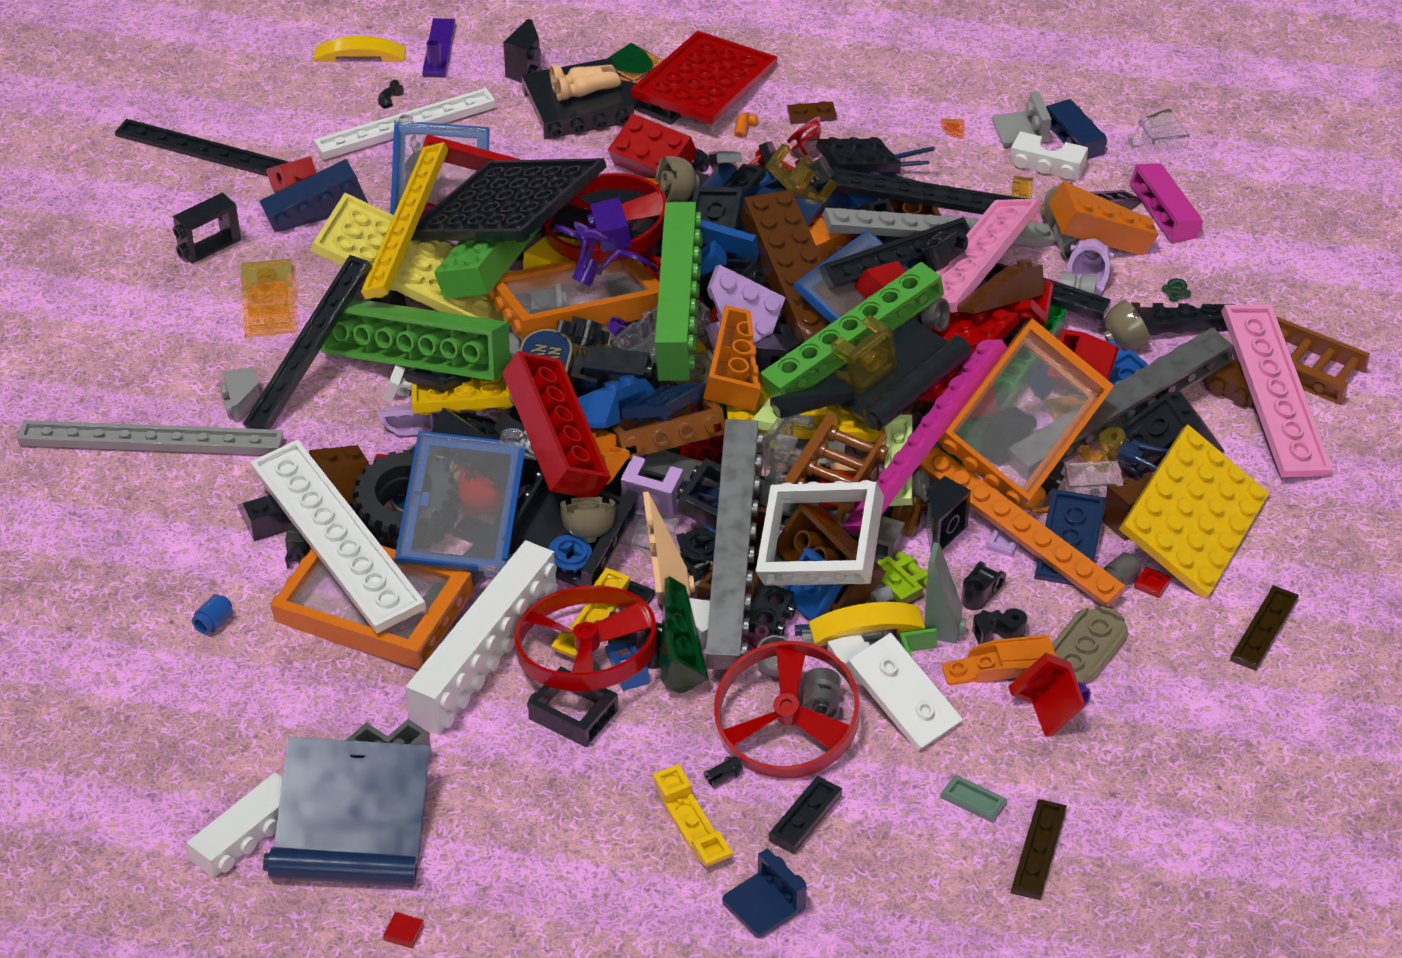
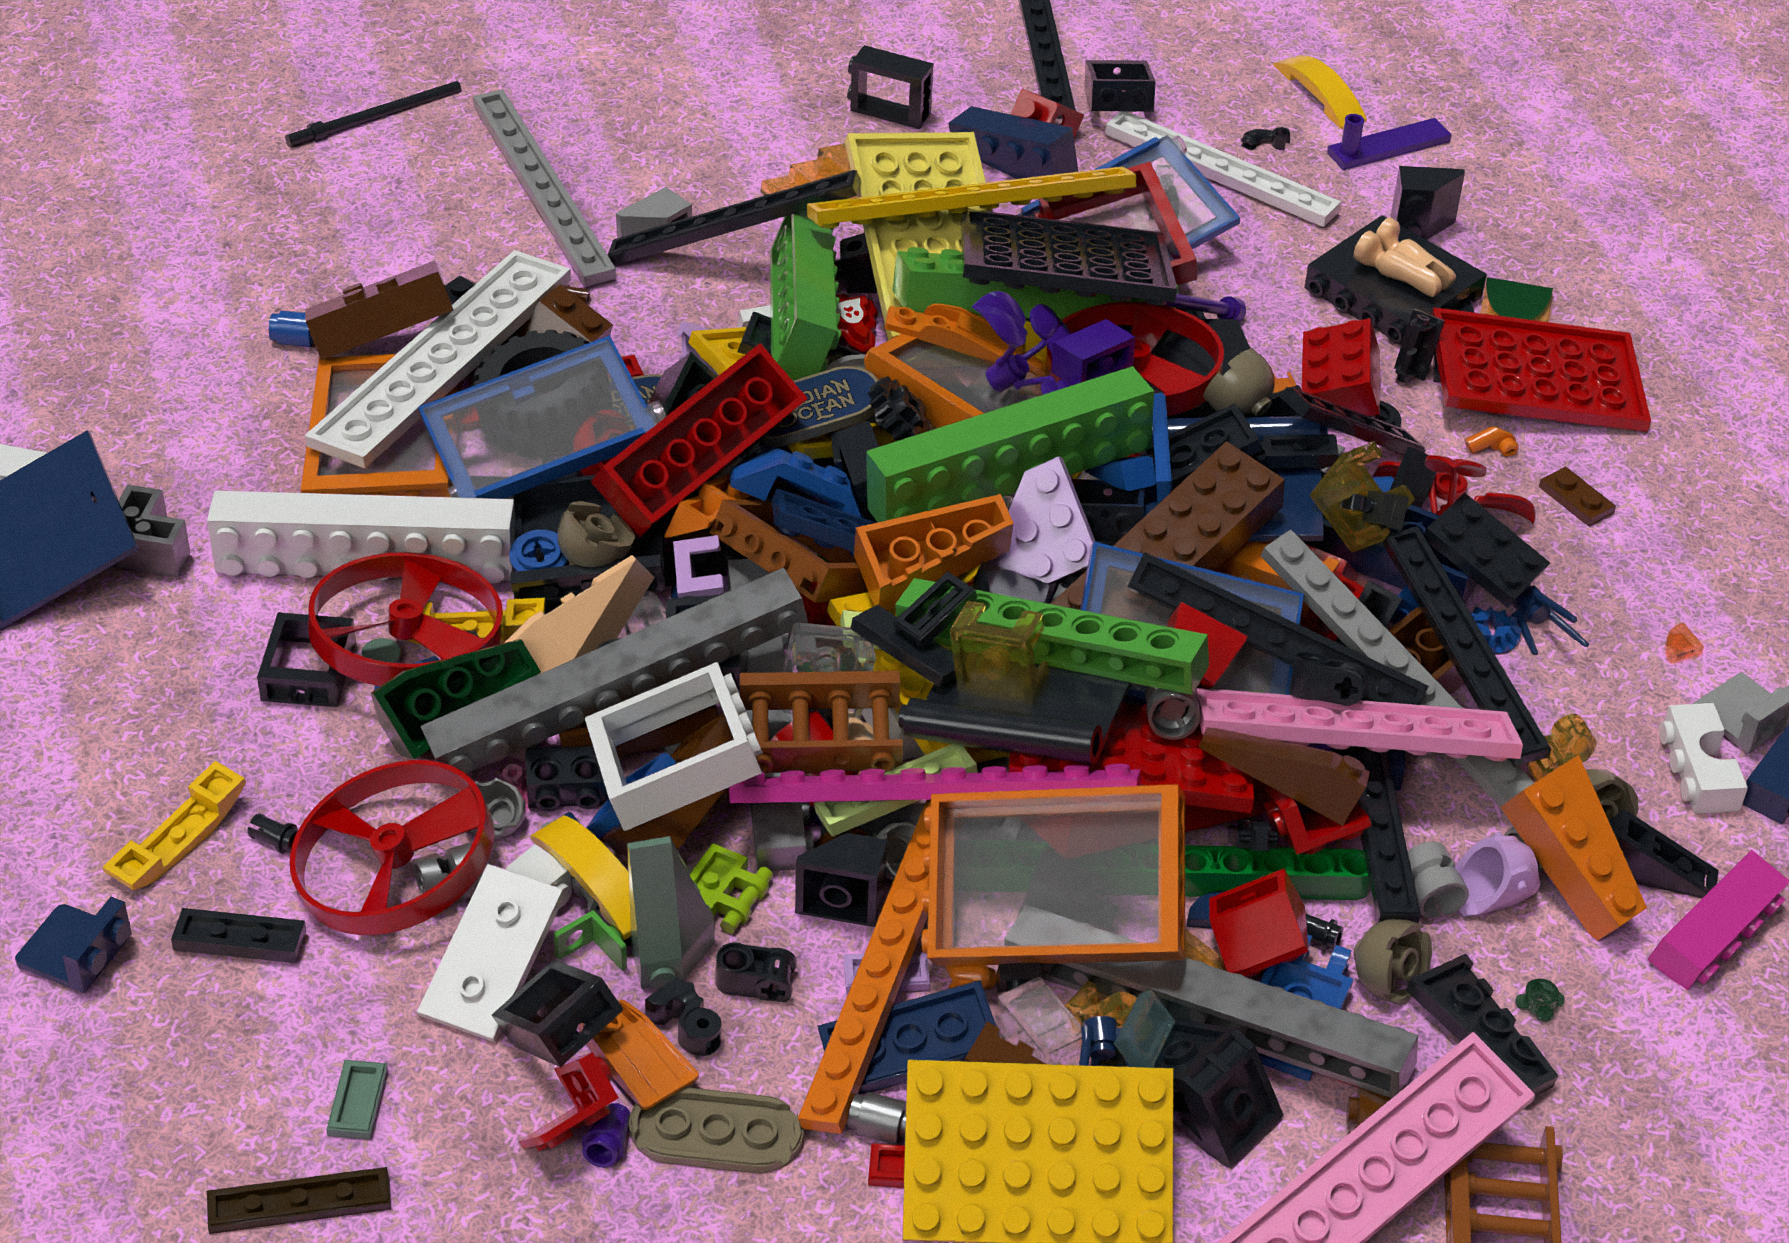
camera: 60 degrees right, 0 degrees up
none -> reddish brown brick [305,260,453,360]
none -> black window [491,959,624,1067]
none -> orange piece [884,303,1024,363]
none -> black tile [893,571,978,649]
none -> black window [1084,60,1156,112]
none -> clear light blue tile [1114,989,1175,1068]
none -> black hinge [1394,308,1445,383]

